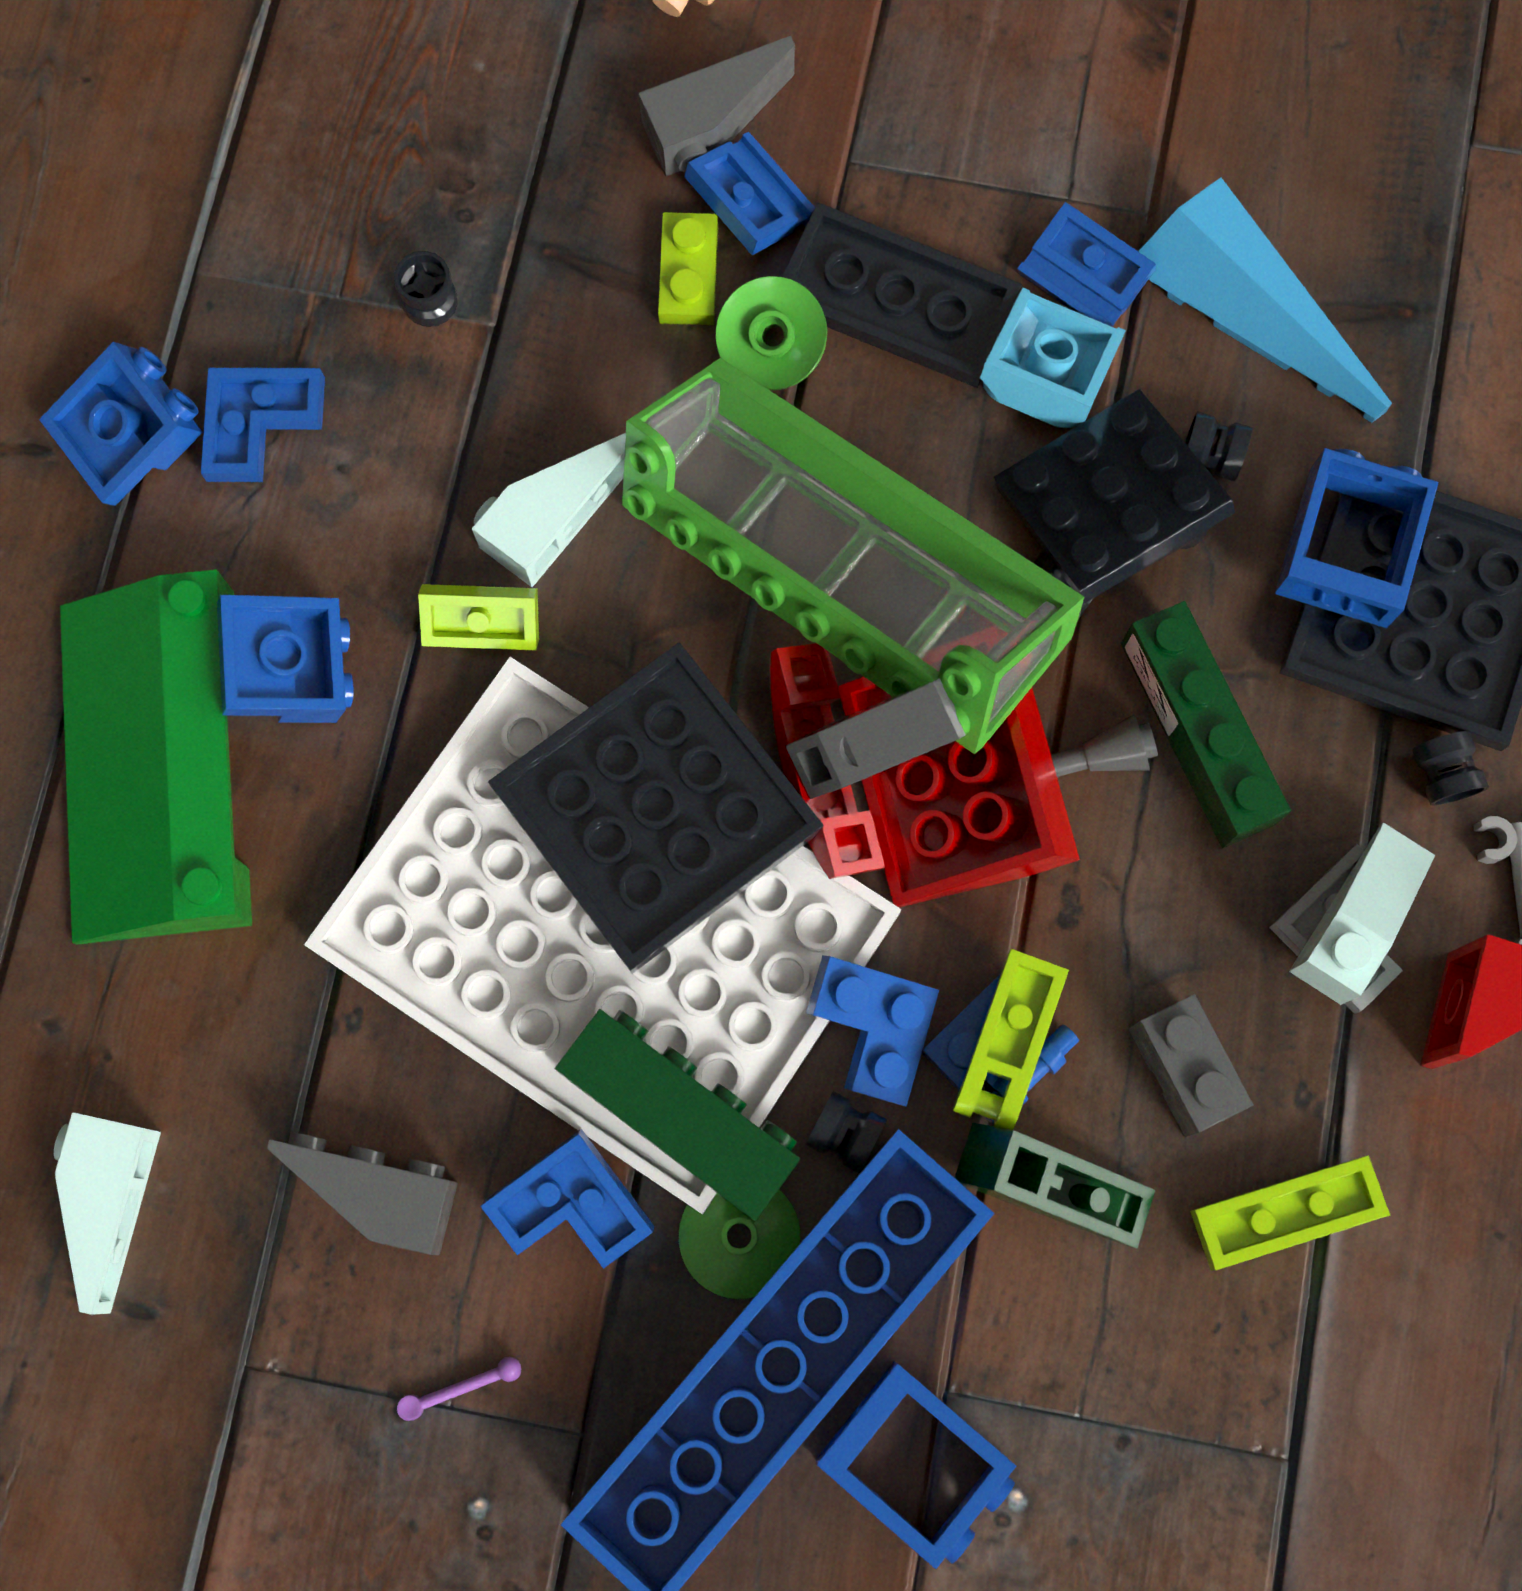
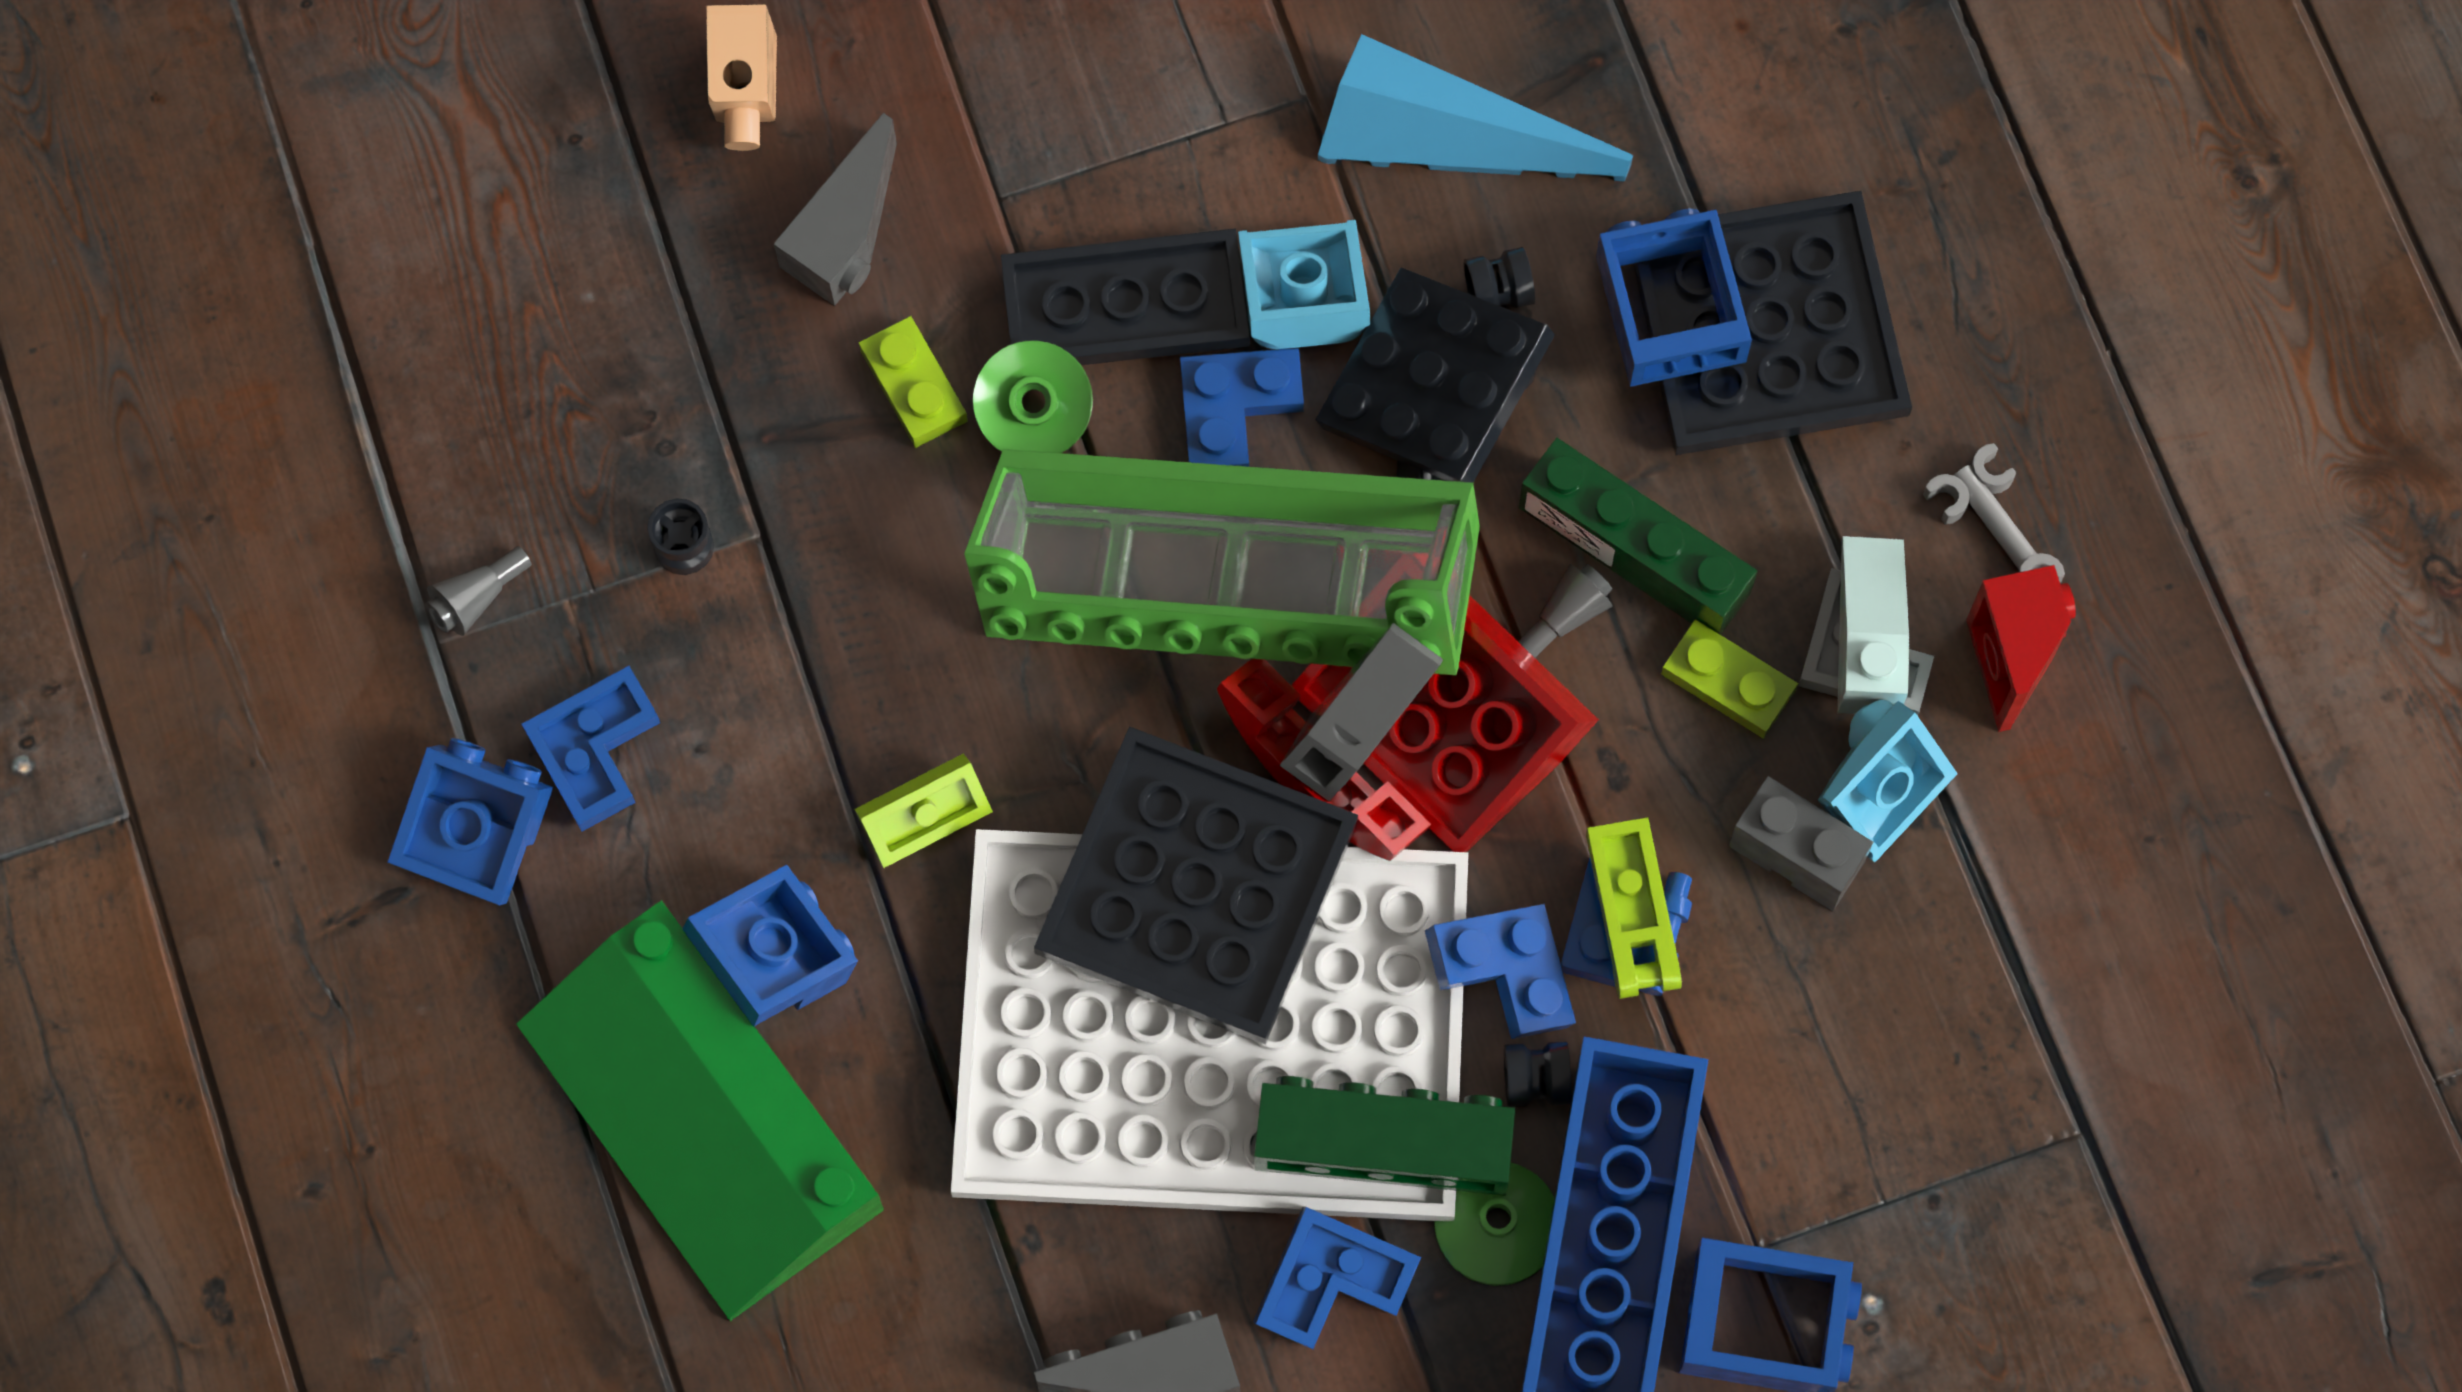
camera: 30 degrees left, 5 degrees down
light aqua slope [472,433,626,587] -> none
blue plate [684,132,815,255] -> none
dark green slope [954,1123,1155,1249] -> none
blue plate [1017,202,1156,327] -> none
lime plate [1190,1155,1390,1271] -> none
black wheel [1412,731,1489,806] -> none
none -> dark grey cone [425,546,532,636]
none -> blue plate [1180,348,1304,467]
none -> lime plate [1661,619,1798,739]
none -> medium azure slope [1818,700,1957,863]

